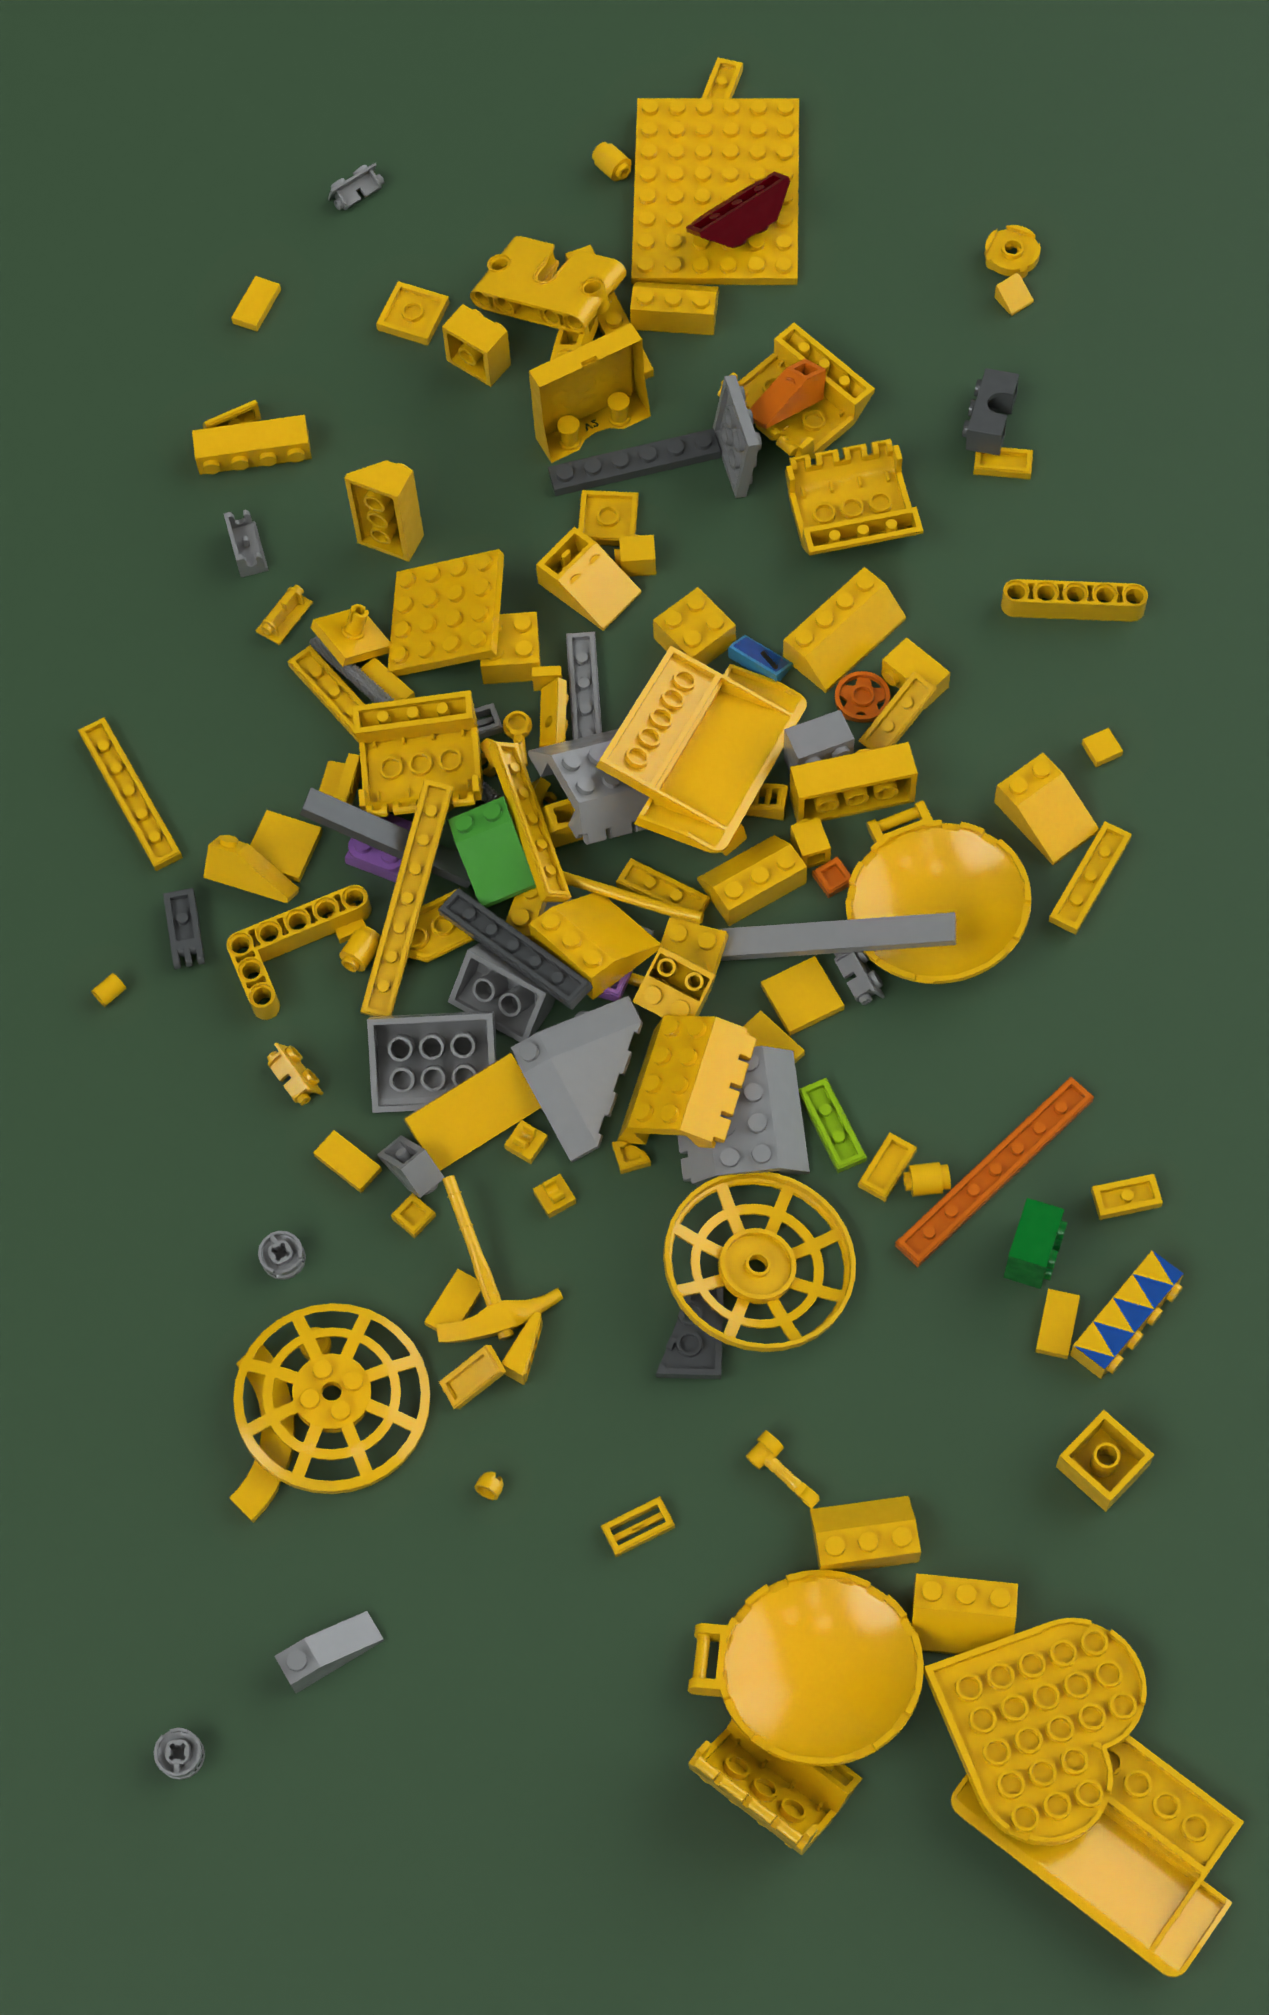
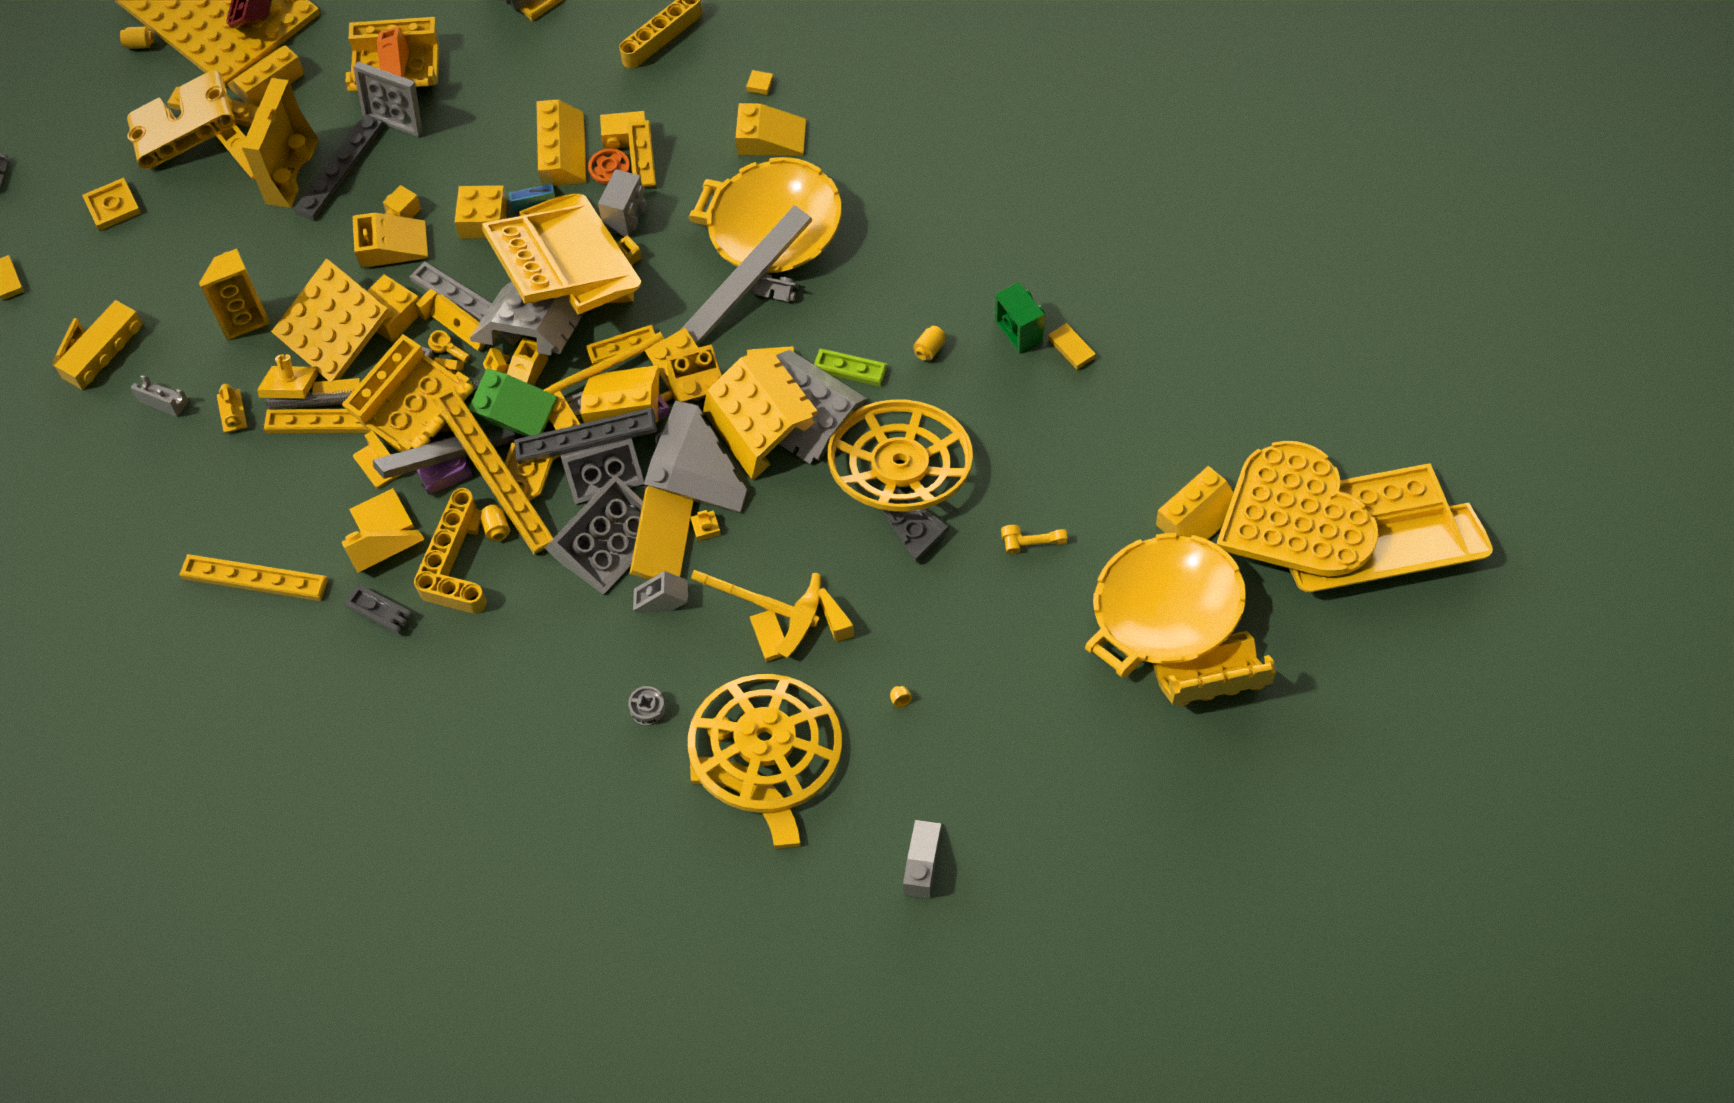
camera: 50 degrees left, 5 degrees down
yellow hinge [91,973,127,1007] -> none
light grey wheel [153,1728,205,1780] -> none
yellow hinge [267,1043,324,1106] -> none
yellow tile [313,1130,382,1193] -> none
yellow tile [391,1193,436,1239] -> none
yellow tile [439,1345,507,1409] -> none
yellow brick [442,304,511,387] -> none
yellow tile [488,741,572,903] -> none
yellow tile [533,1174,577,1219] -> none
yellow tile [578,490,639,546] -> none
yellow tile [601,1496,675,1557] -> none
yellow tile [612,1141,651,1174] -> none
yellow slope [697,835,807,926] -> none
yellow tile [761,956,845,1036] -> none
yellow slope [785,439,924,556] -> none
yellow brick [789,742,918,822] -> none
yellow brick [790,817,831,868] -> none
yellow slope [810,1496,921,1572] -> none
orange tile [812,856,851,898] -> none
yellow tile [858,1132,917,1202] -> none
orange tile [895,1077,1094,1268] -> none
yellow plate [1048,821,1132,935] -> none
yellow brick [1056,1410,1155,1512] -> none
yellow brick [1070,1250,1184,1379] -> none
yellow plate [1091,1174,1163,1220] -> none

